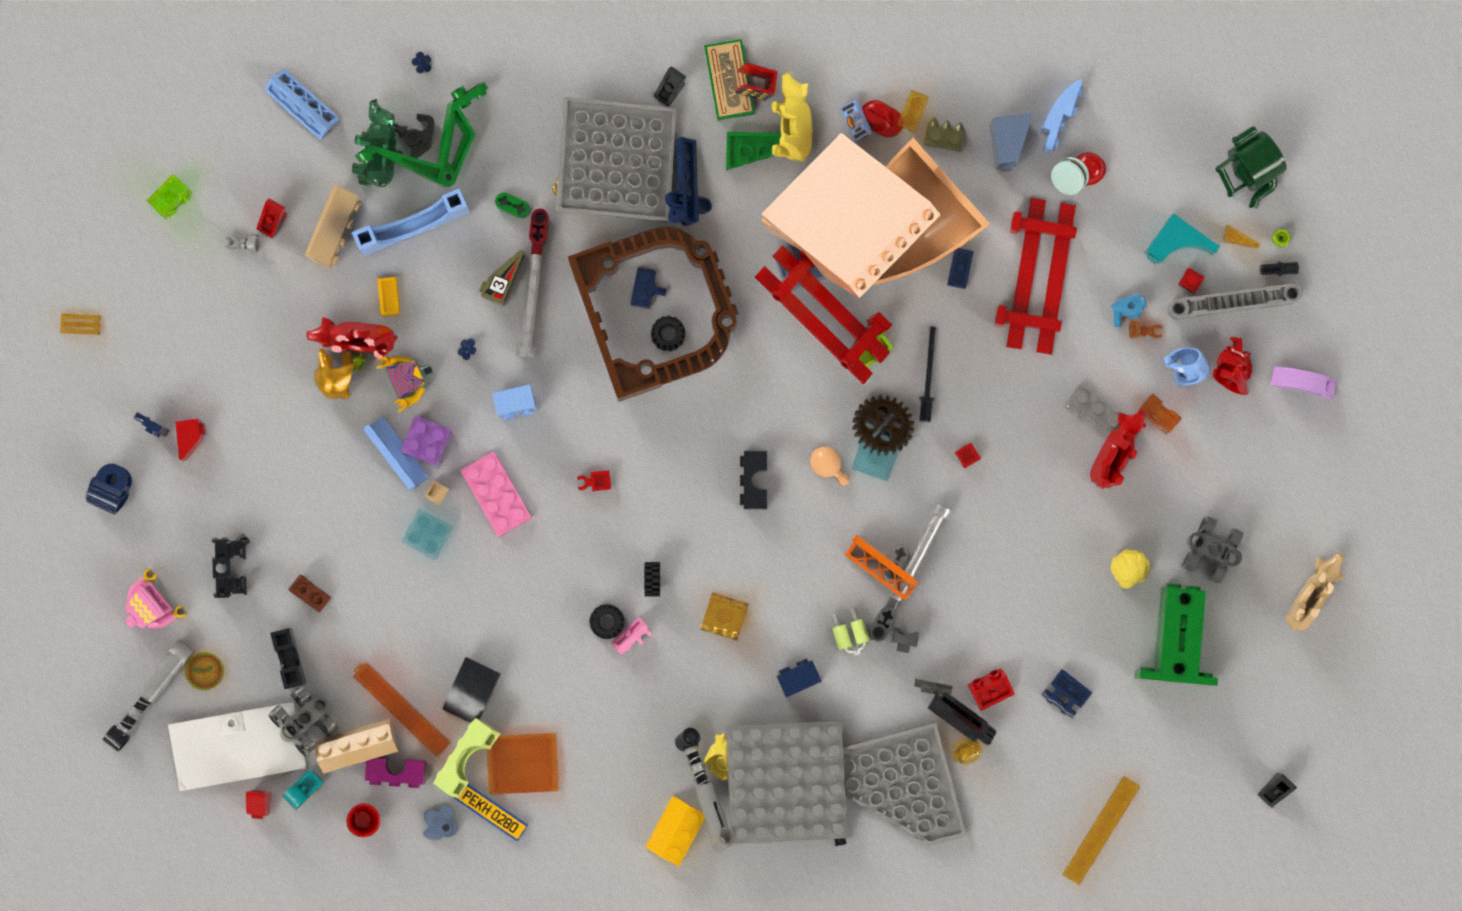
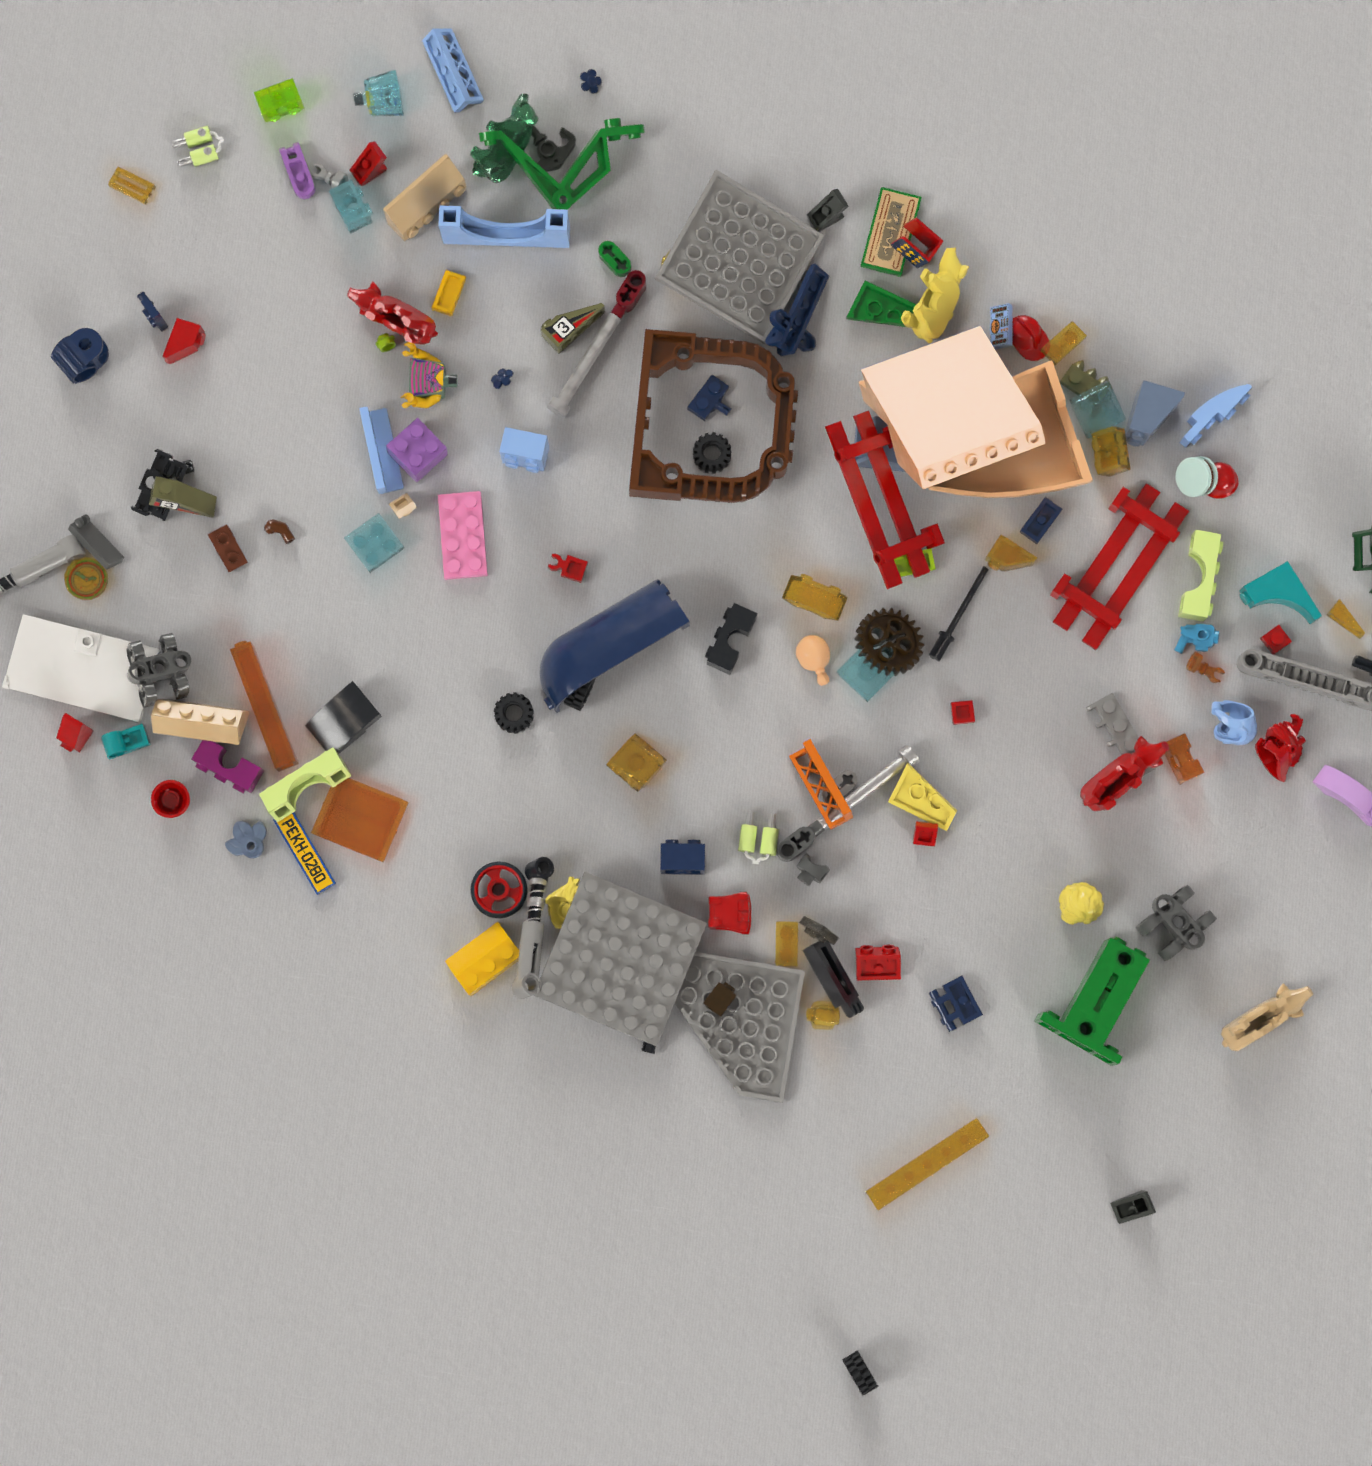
camera: 30 degrees right, 5 degrees down
bright pink torso [125,569,187,629] -> none
black arch [270,628,306,689] -> none
pearl gold piece [314,348,355,399] -> none
bright pink plate [611,617,651,655] -> none
none -> dark grey hinge [68,514,124,570]
none -> olive slope [149,476,217,518]
none -> yellowish green piece [172,125,224,167]
none -> reddish brown arm [264,519,295,544]
none -> medium lavender plate [279,142,315,199]
none -> clear light blue brick [329,180,373,234]
none -> clear light blue torso [353,70,404,116]
none -> red wheel [470,861,528,918]
none -> dark blue panel [539,579,690,713]
none -> dark brown brick [703,982,737,1018]
none -> red piece [708,892,752,935]
none -> clear yellow plate [775,921,798,967]
none -> clear yellow brick [782,574,848,621]
none -> light yellow wing [888,762,957,831]
none -> red plate [913,821,938,847]
none -> clear yellow slope [985,534,1037,572]
none -> clear light blue plate [1070,381,1126,439]
none -> clear yellow brick [1091,426,1131,477]
none -> yellowish green arch [1178,530,1223,622]

